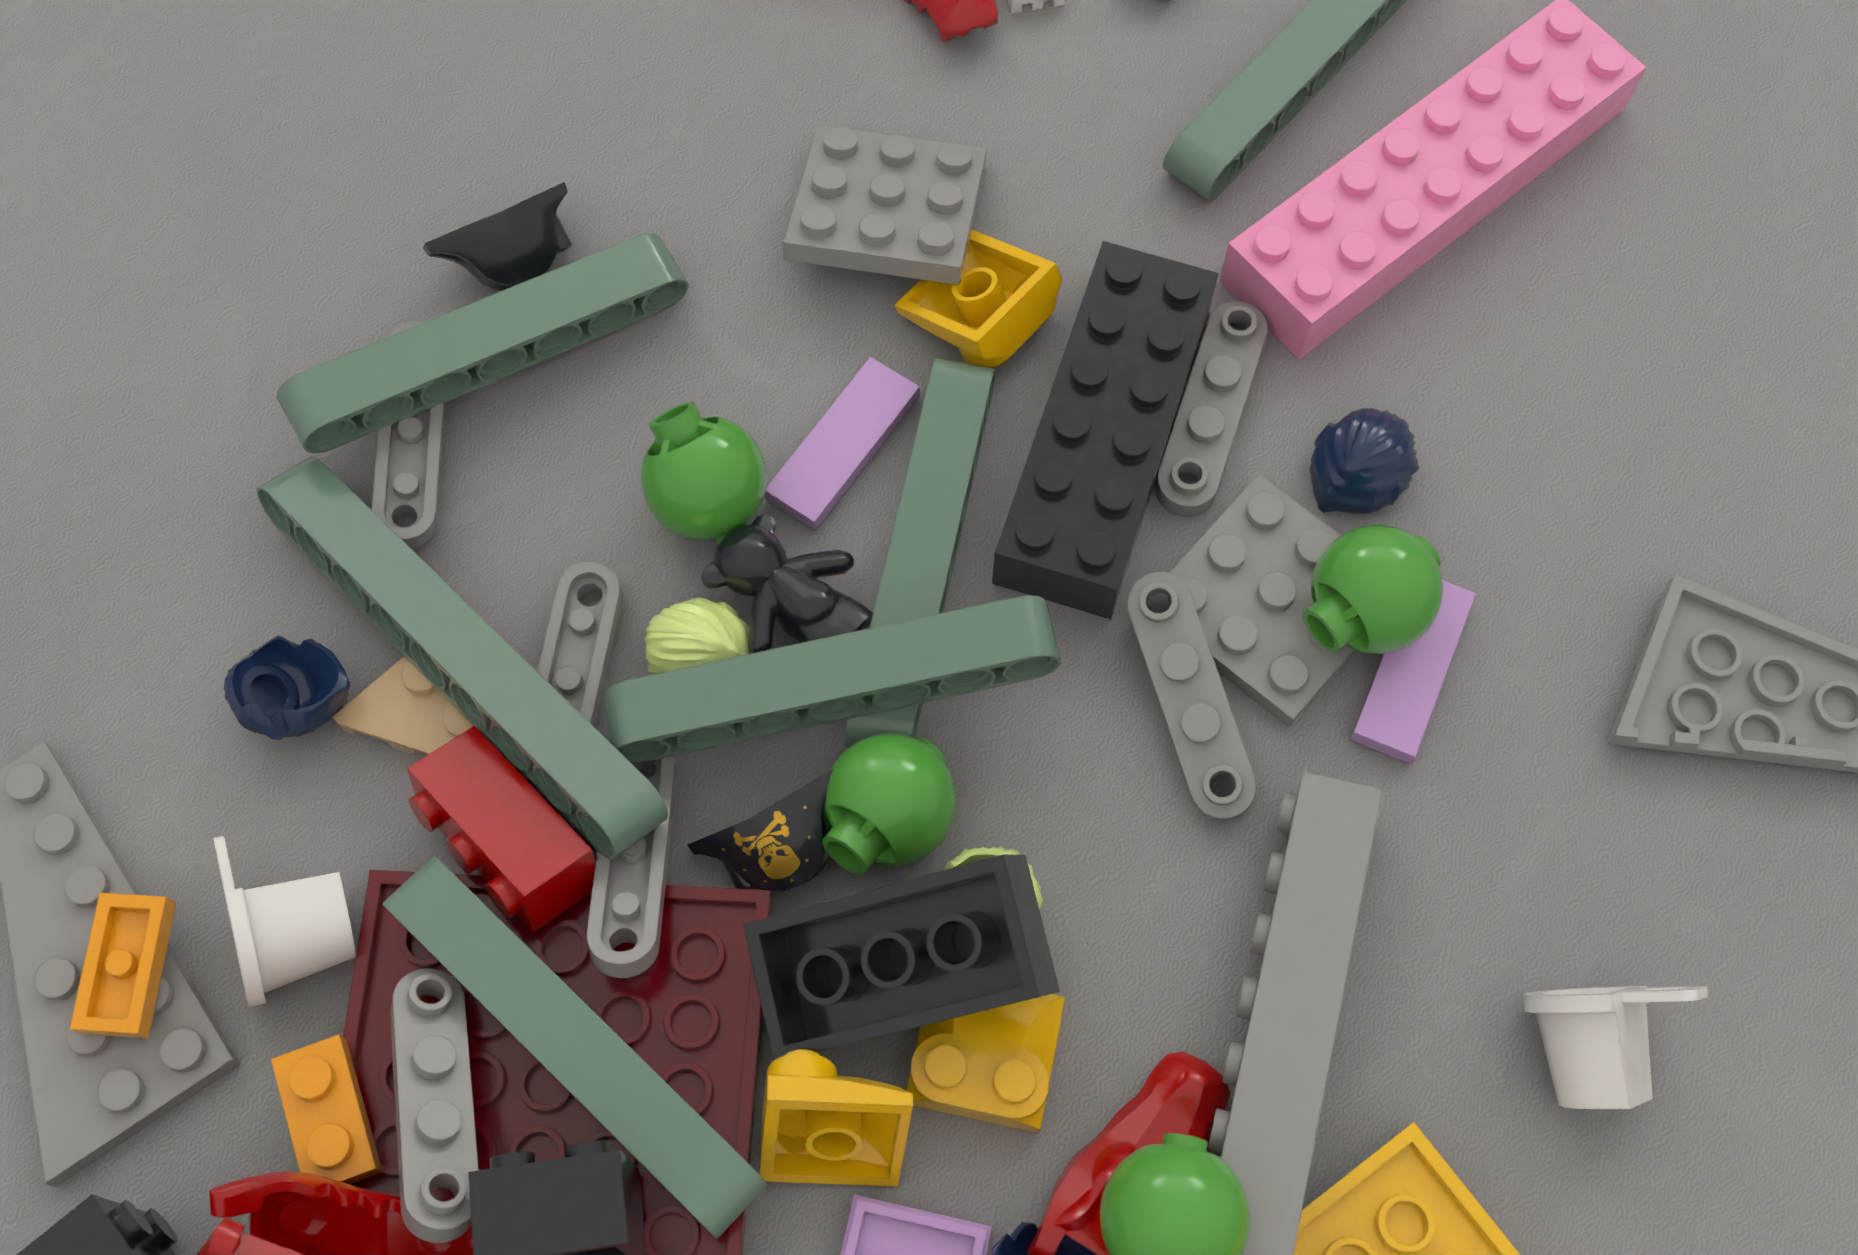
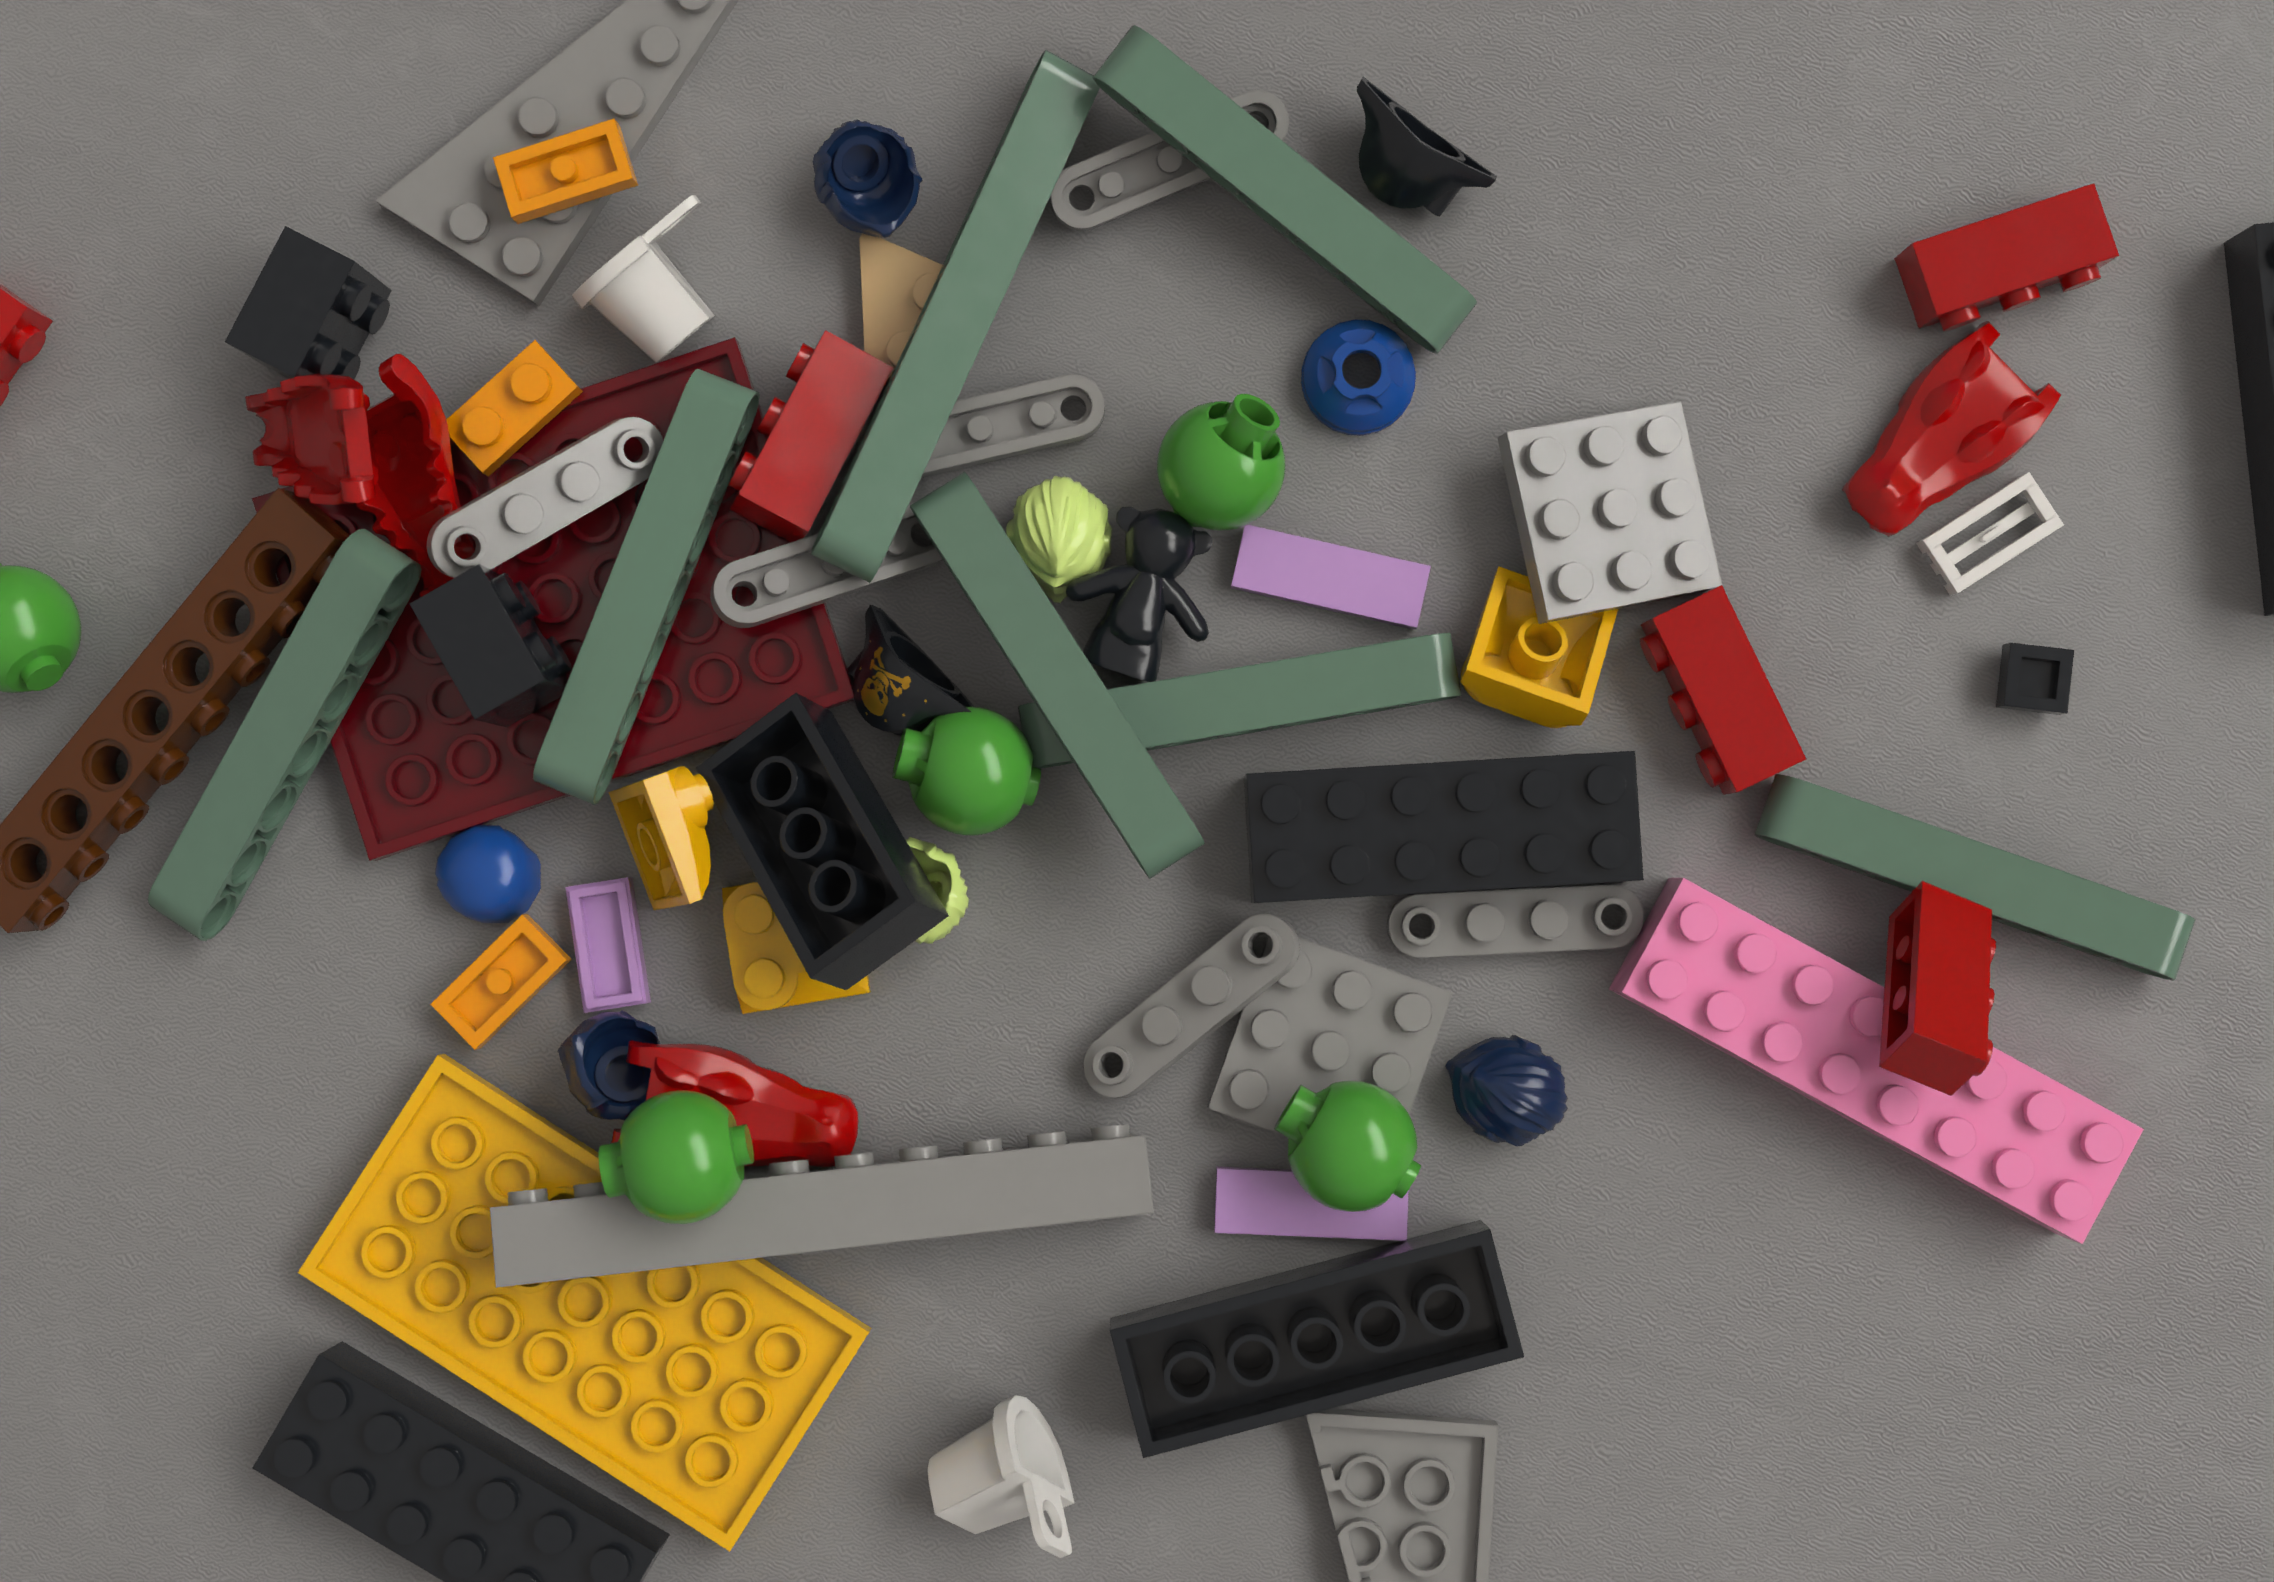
camera: 75 degrees right, 20 degrees up
none -> black brick [1110,1220,1524,1458]
none -> blue piece [1301,319,1416,436]
none -> red brick [1640,585,1806,795]
none -> red brick [1879,881,1996,1096]

